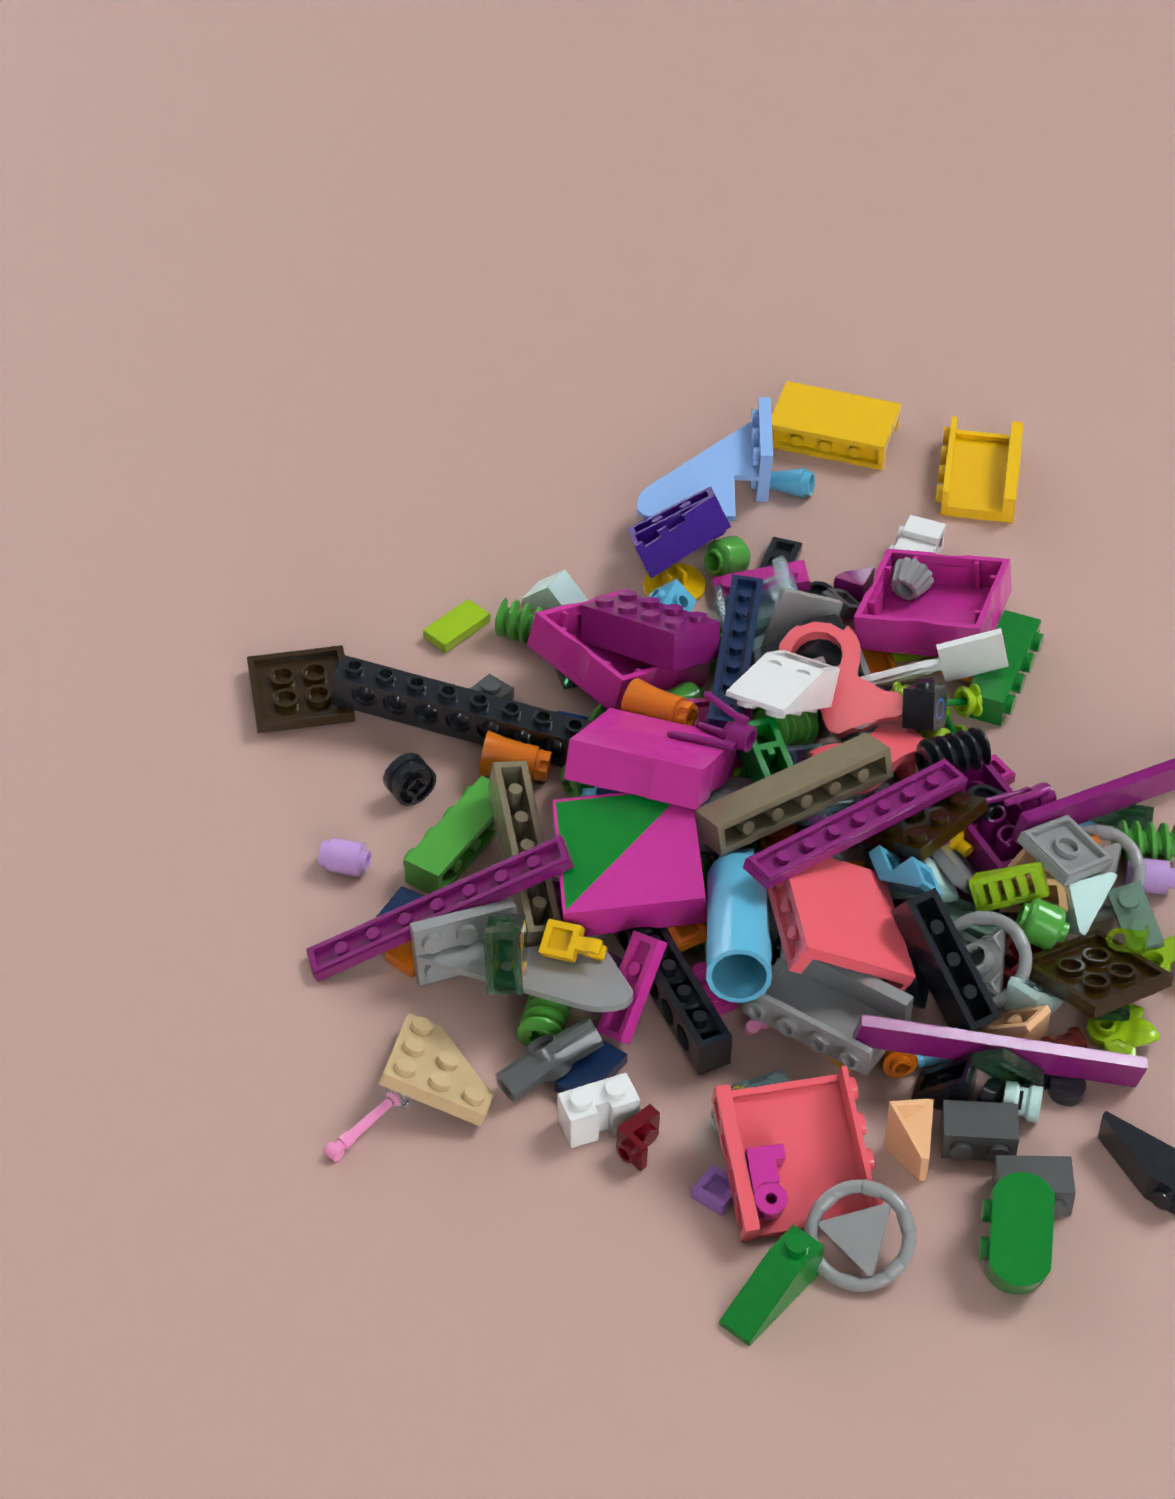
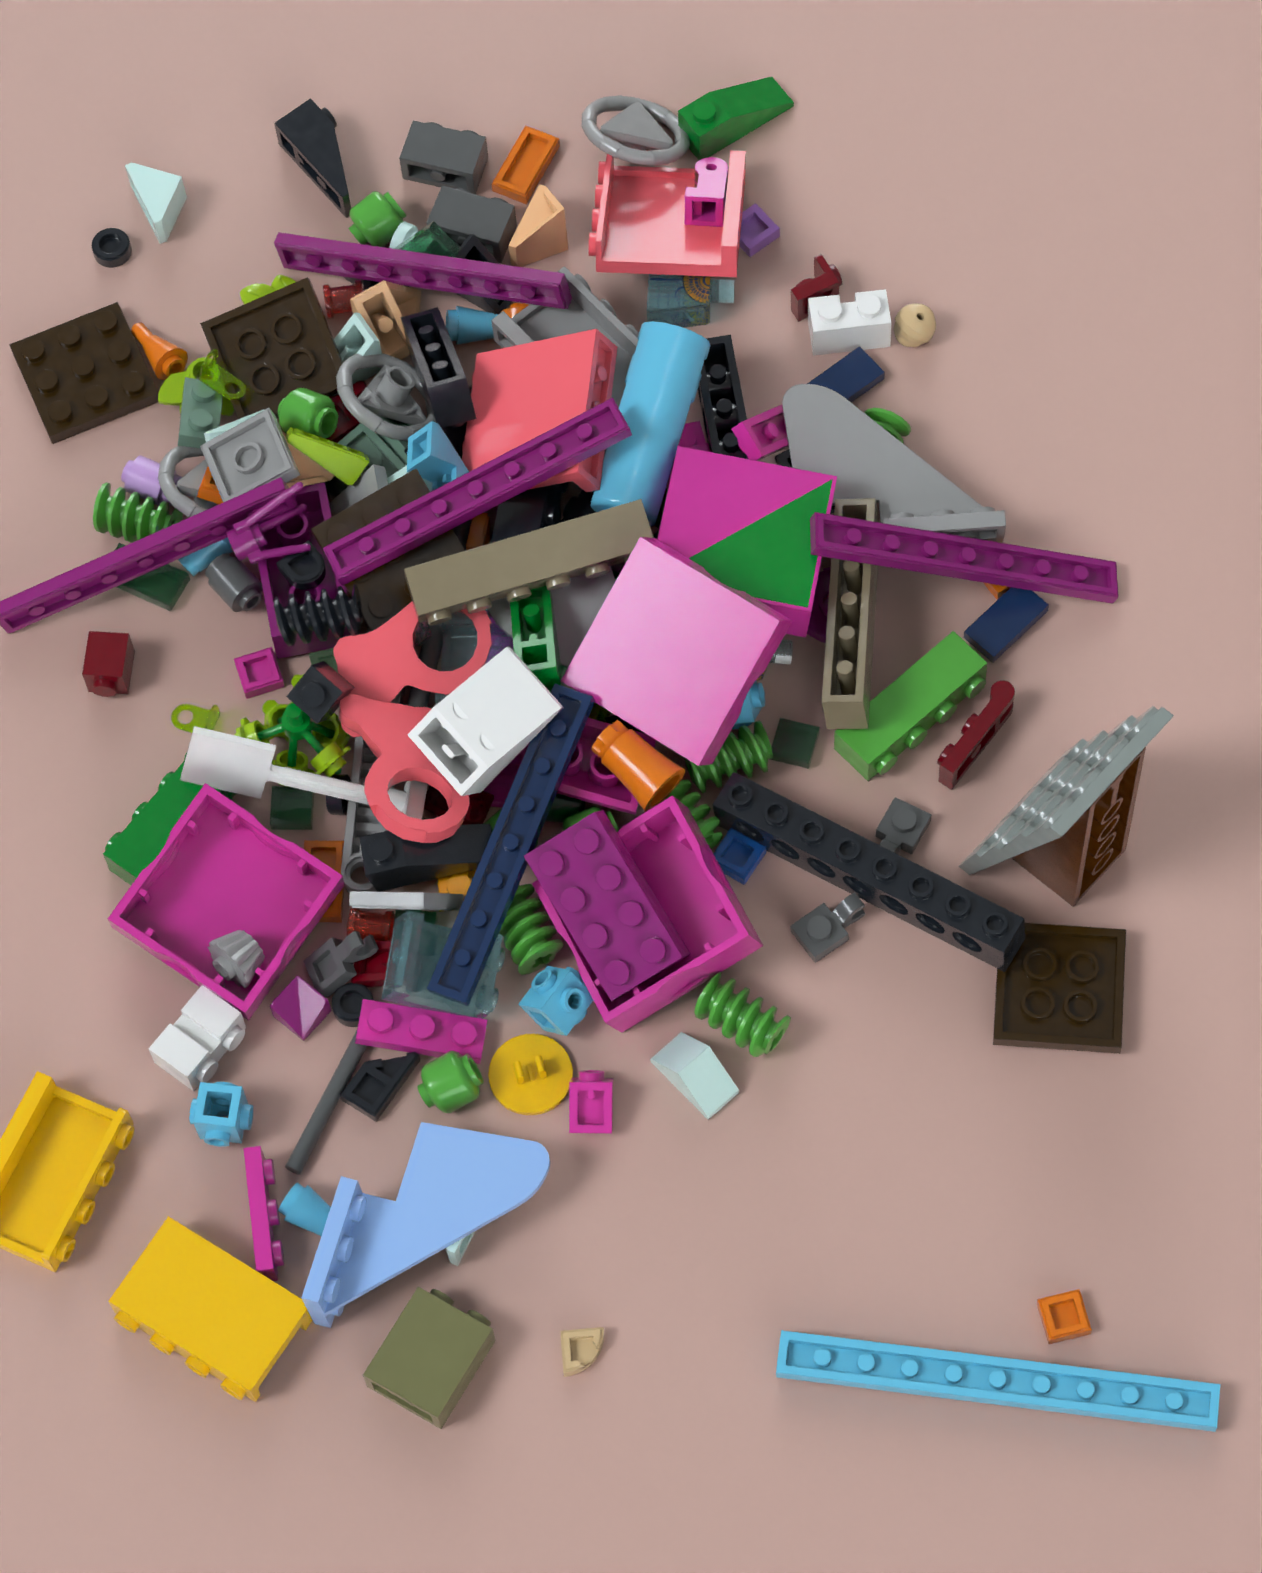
camera: 160 degrees left, 20 degrees up
lavender brick [318,838,372,877] -> none
bright pink piece [323,1087,413,1162] -> none
tan plate [379,1012,493,1127] -> none
black wheel [383,753,437,806] -> none
lime tile [423,599,491,653] -> none
orange plant [479,730,552,782] -> none
clear green torso [483,913,528,995] -> none
dark grey piece [495,1017,604,1102] -> none
yellow plate [538,918,607,963] -> none
dark purple wedge [628,486,731,579] -> none
magenta plant [667,691,757,753] -> none
green brick [978,1172,1055,1295] -> none
none -> dark red brick [82,631,135,697]
none -> clear neon green piece [171,704,220,733]
none -> medium azure brick [189,1082,253,1147]
none -> dark pink plate [243,1146,284,1281]
none -> dark grey bar [285,1028,367,1175]
none -> bright green head [348,191,407,247]
none -> olive brick [363,1287,496,1429]
none -> orange tile [491,125,560,204]
none -> tan tile [560,1327,604,1377]
none -> dark pink bracket [569,1070,613,1134]
none -> clear green tile [770,718,820,769]
none -> medium azure plate [776,1330,1221,1432]
none -> dark grey plate [875,797,932,854]
none -> tan piece [893,303,936,347]
none -> dark red plate [937,680,1015,790]
none -> piece [959,706,1174,907]
none -> orange tile [1037,1289,1092,1344]

